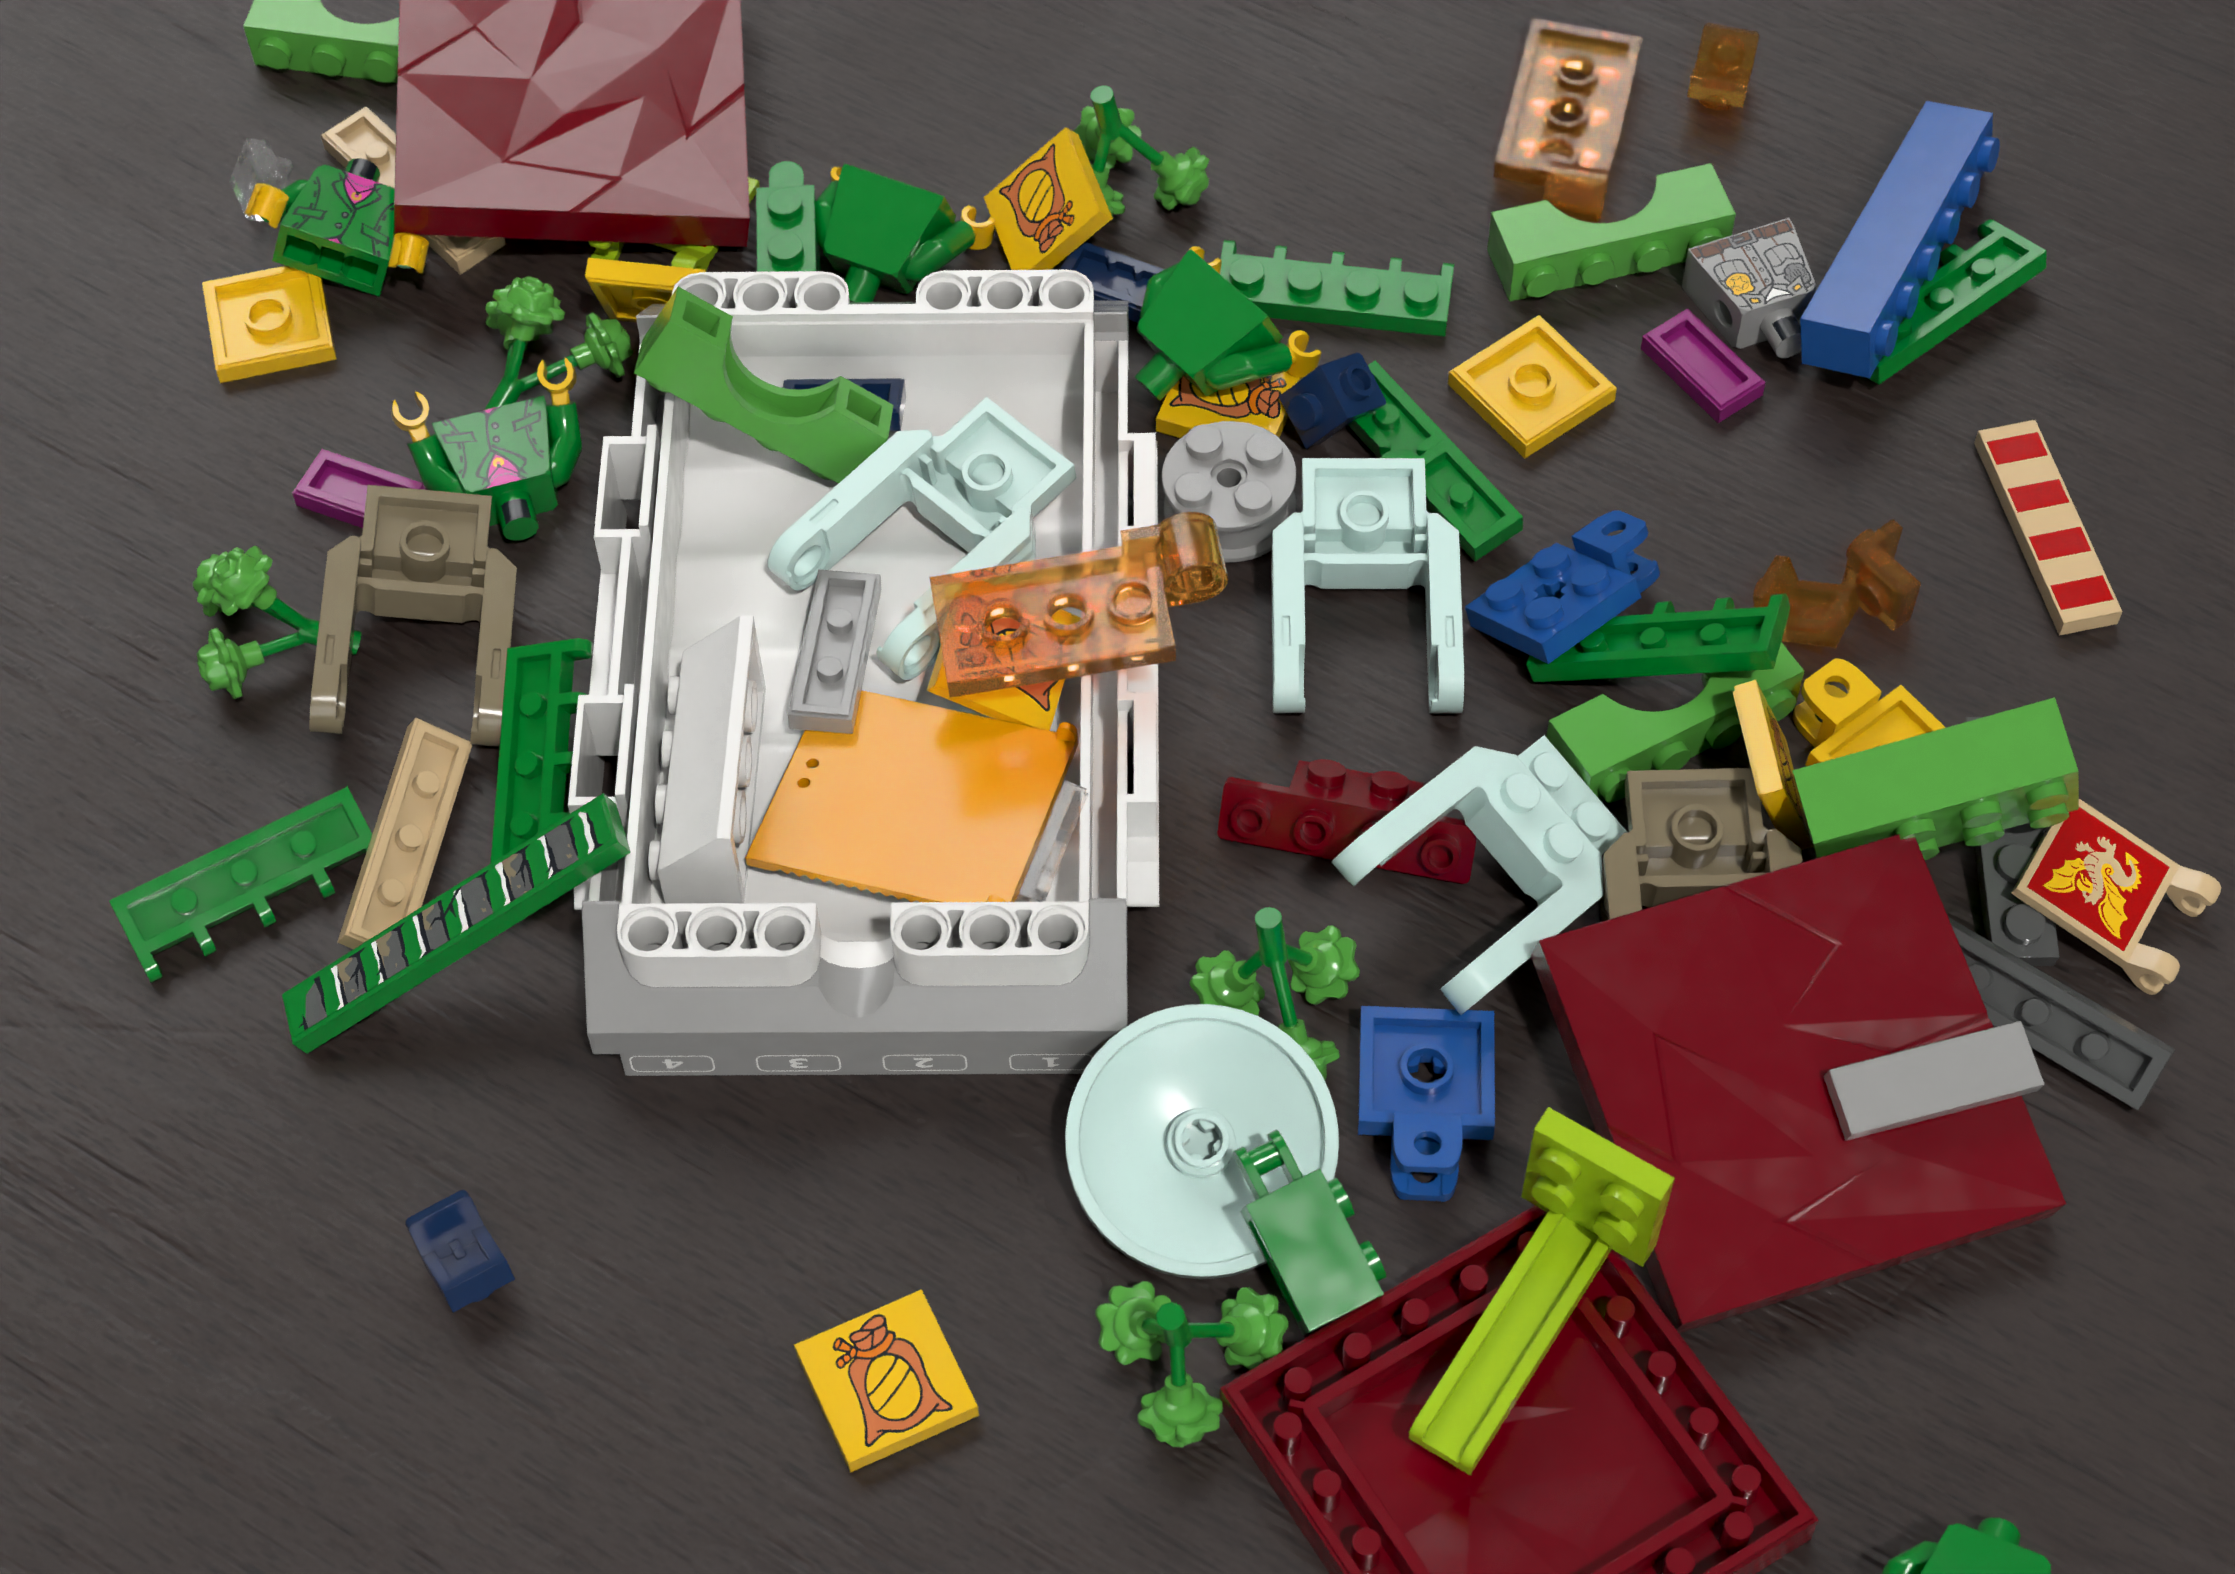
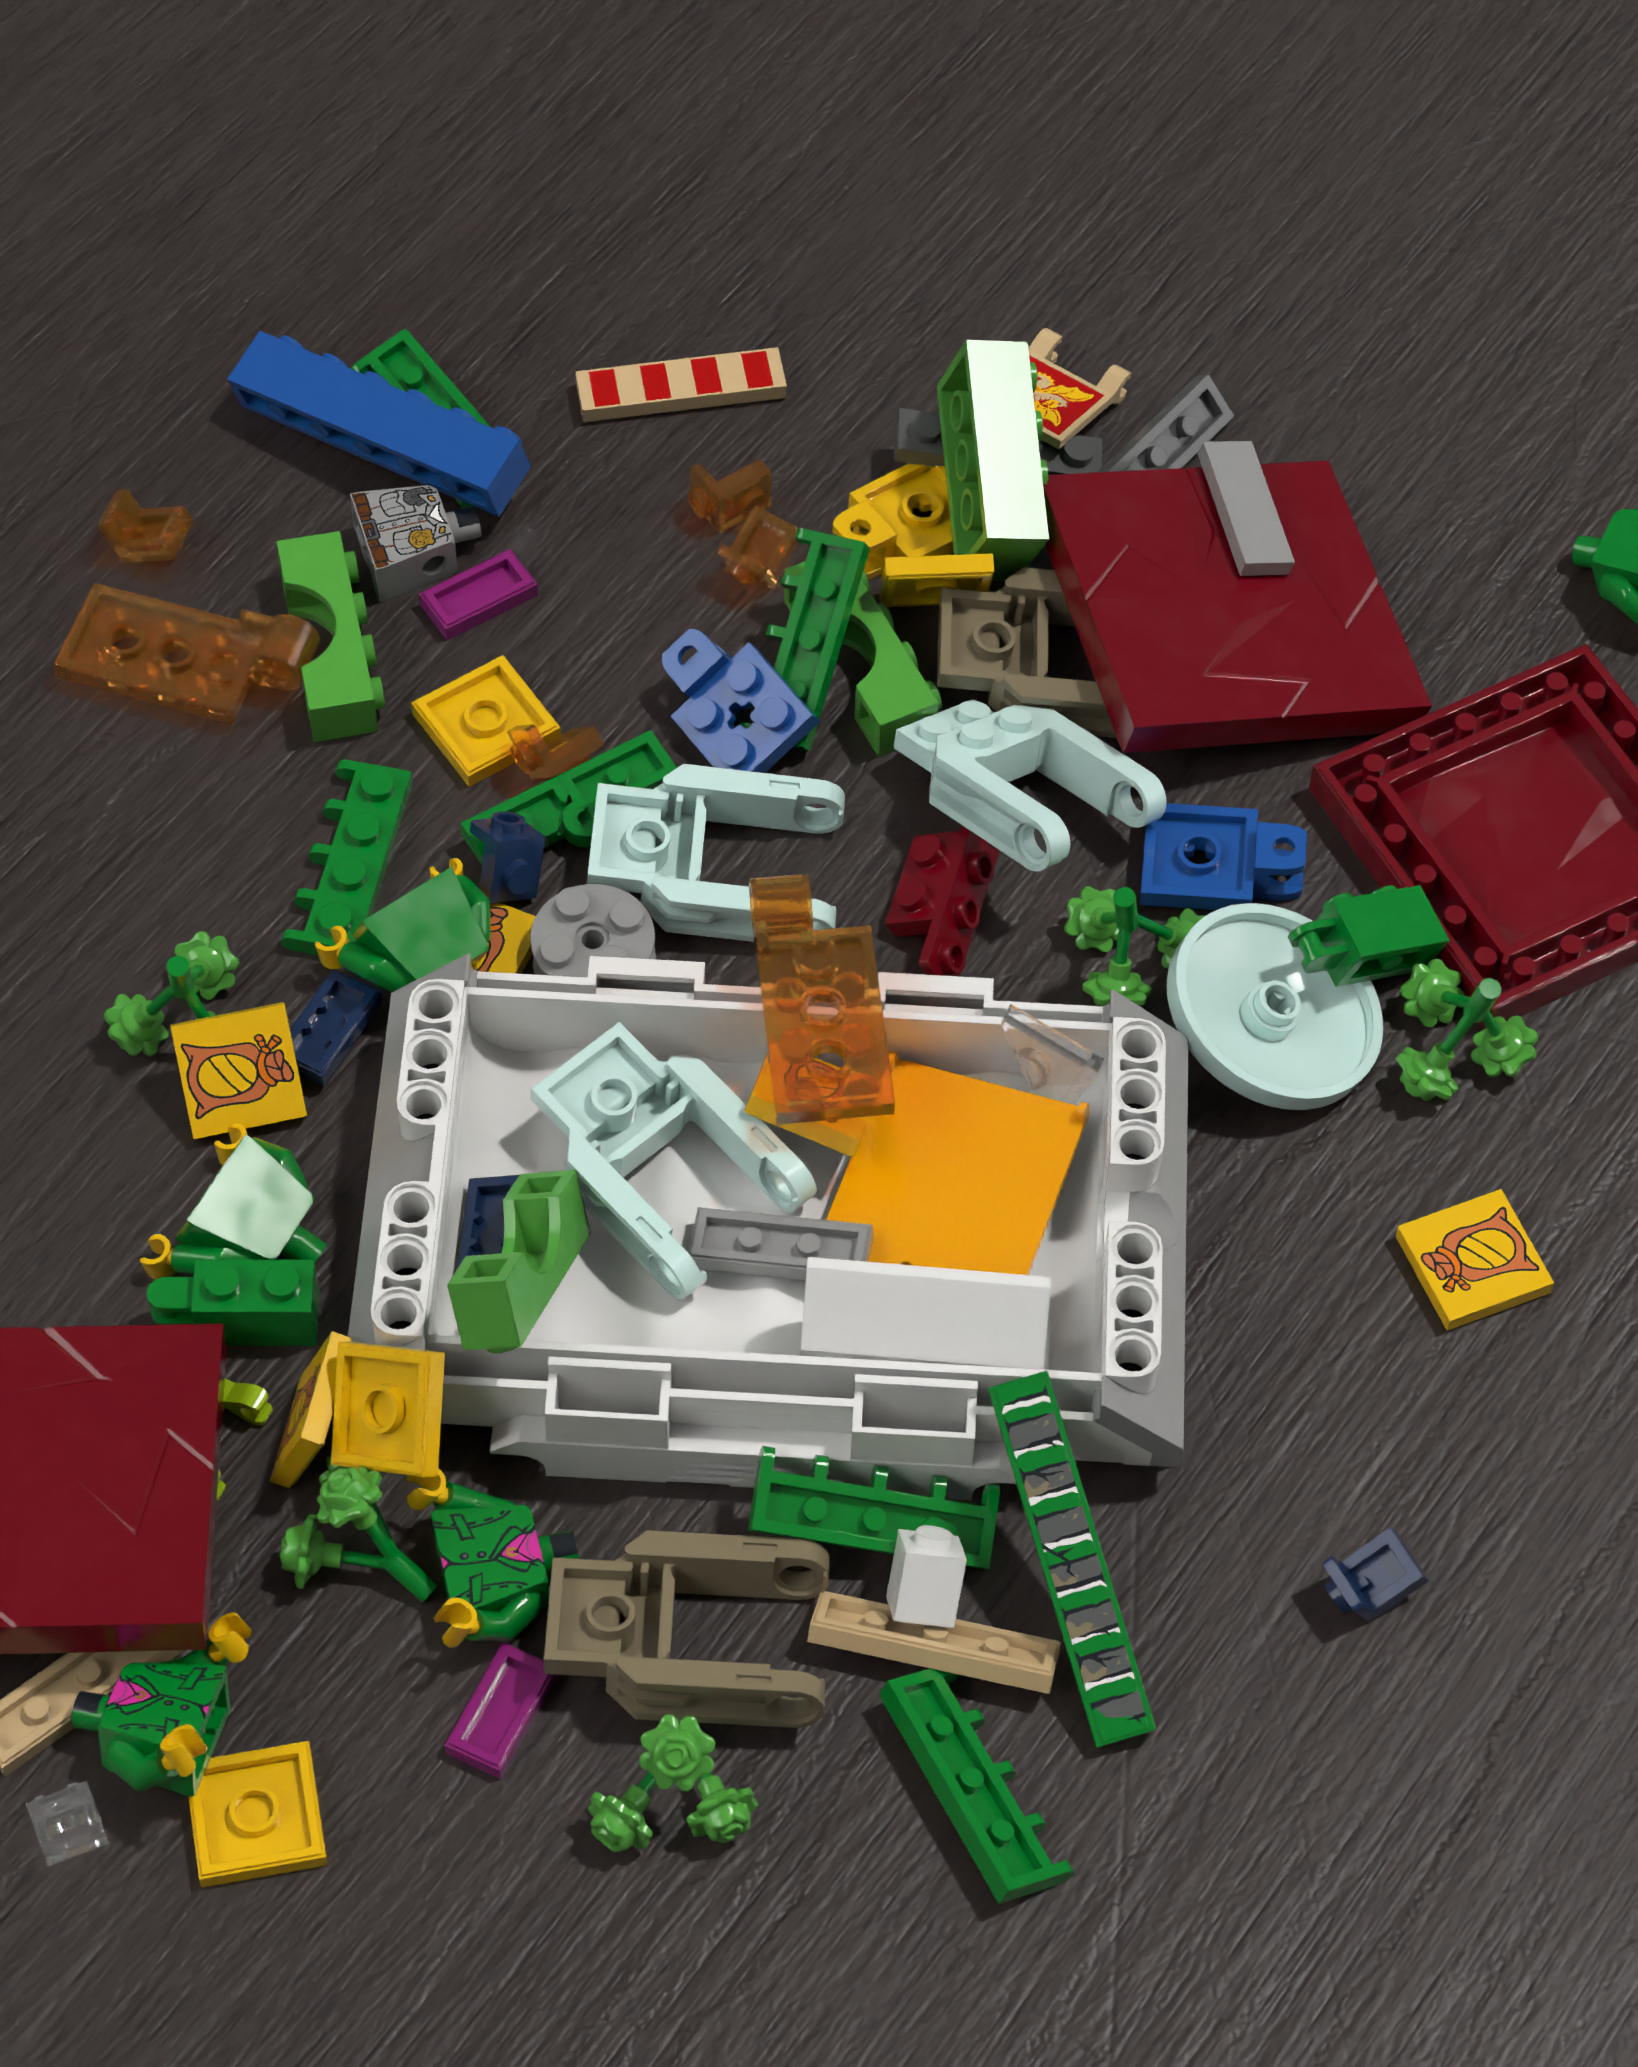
camera: 90 degrees left, 0 degrees up
lime bracket [1408,1107,1675,1475] -> none
none -> yellow tile [331,1342,445,1477]
none -> clear orange bracket [507,724,605,779]
none -> white brick [886,1525,967,1628]

